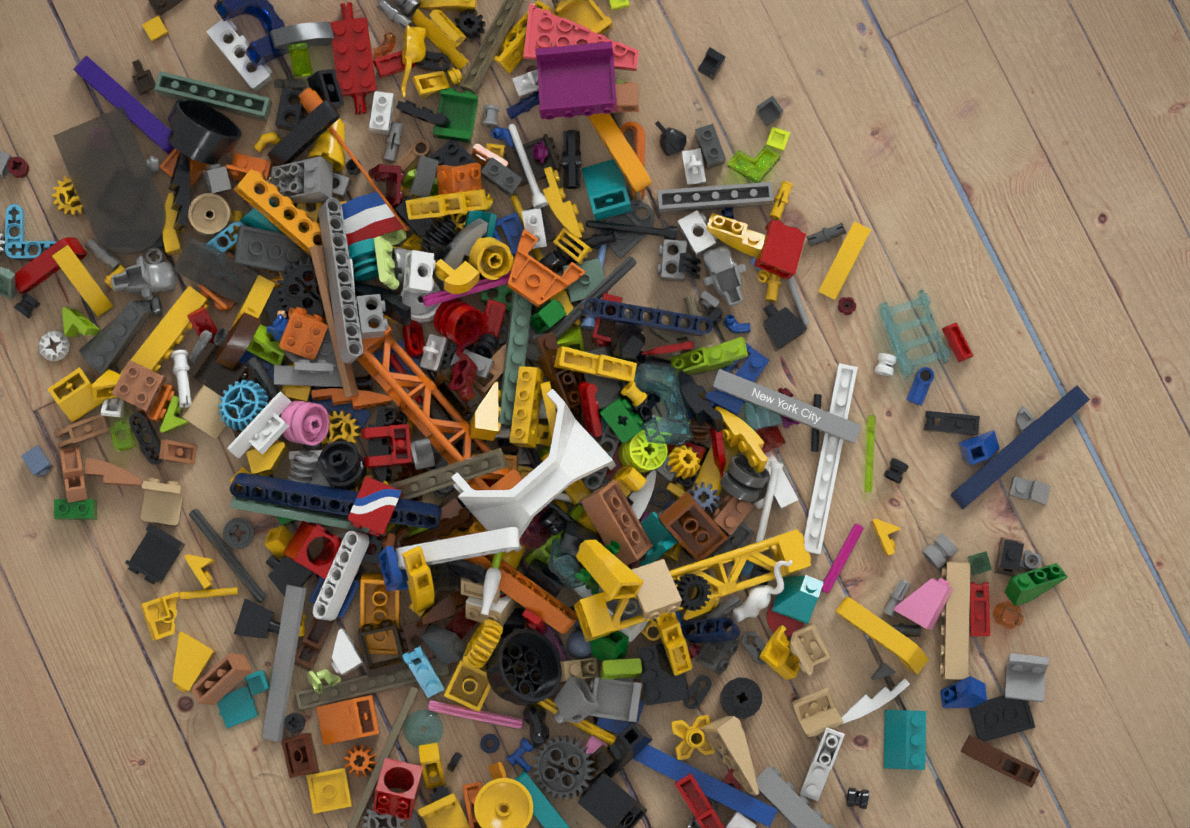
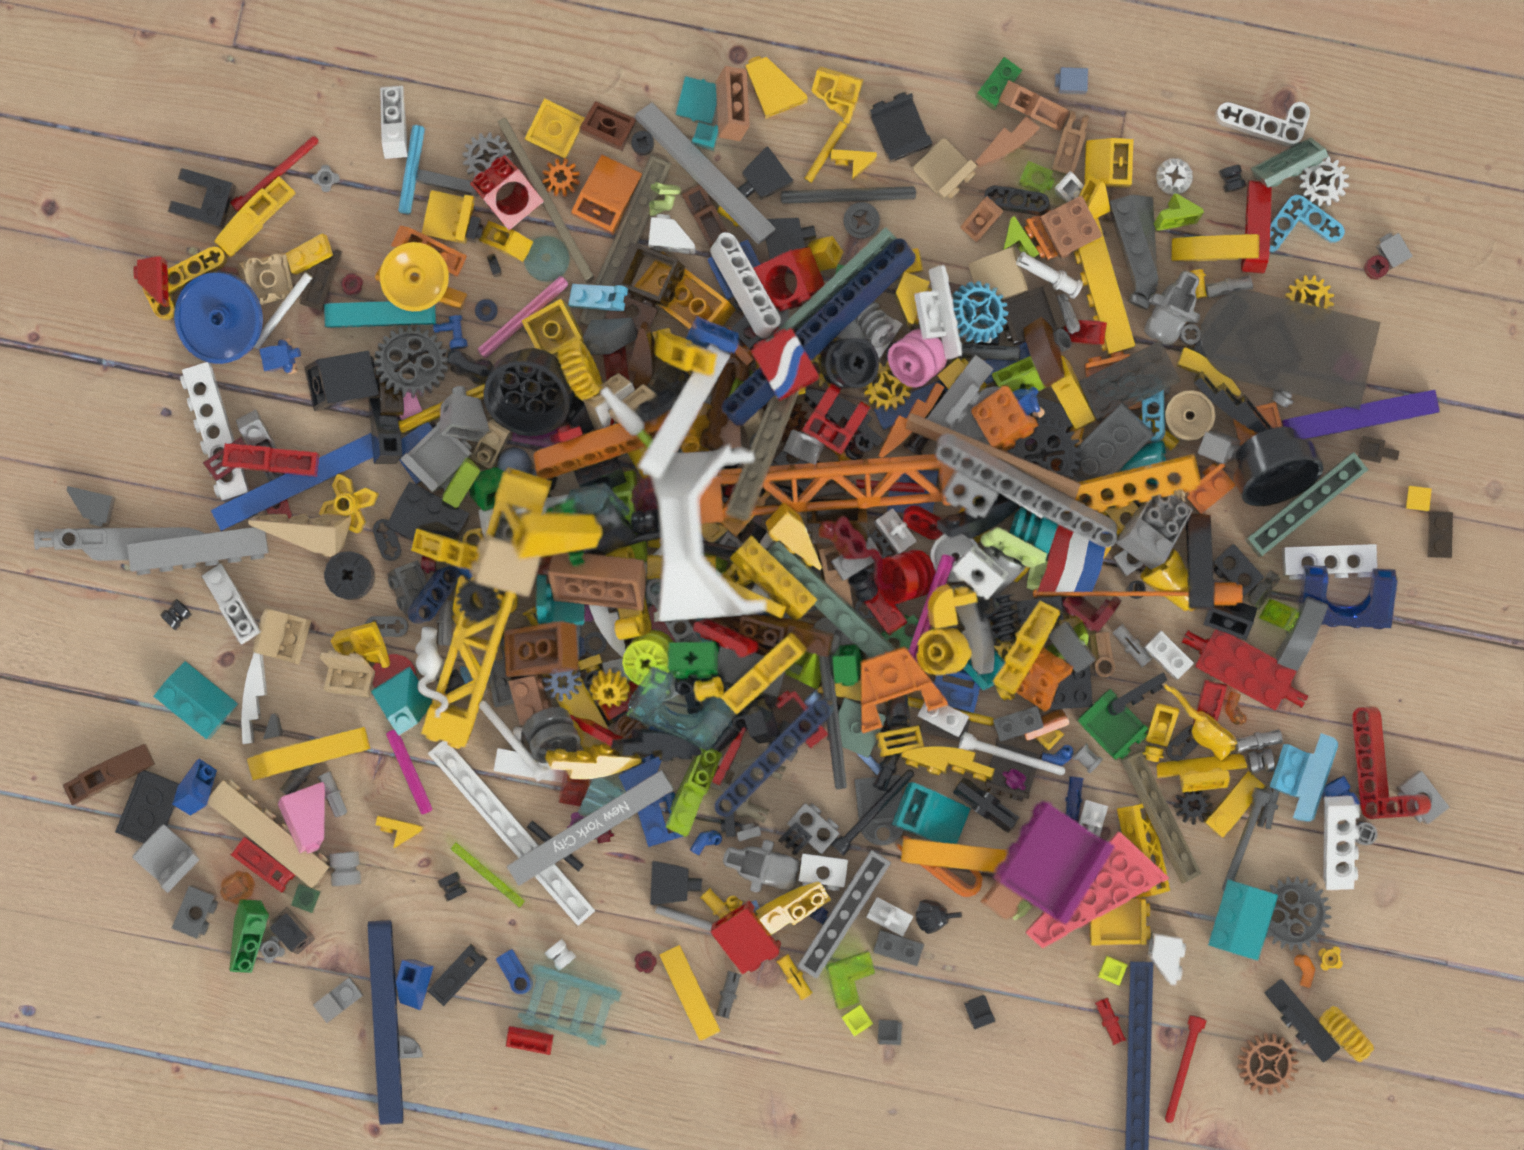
camera: 130 degrees right, 5 degrees up
yellow arm [253,132,281,153] -> none
yellow tile [401,233,426,252] -> none
none -> dark grey brick [172,885,218,939]

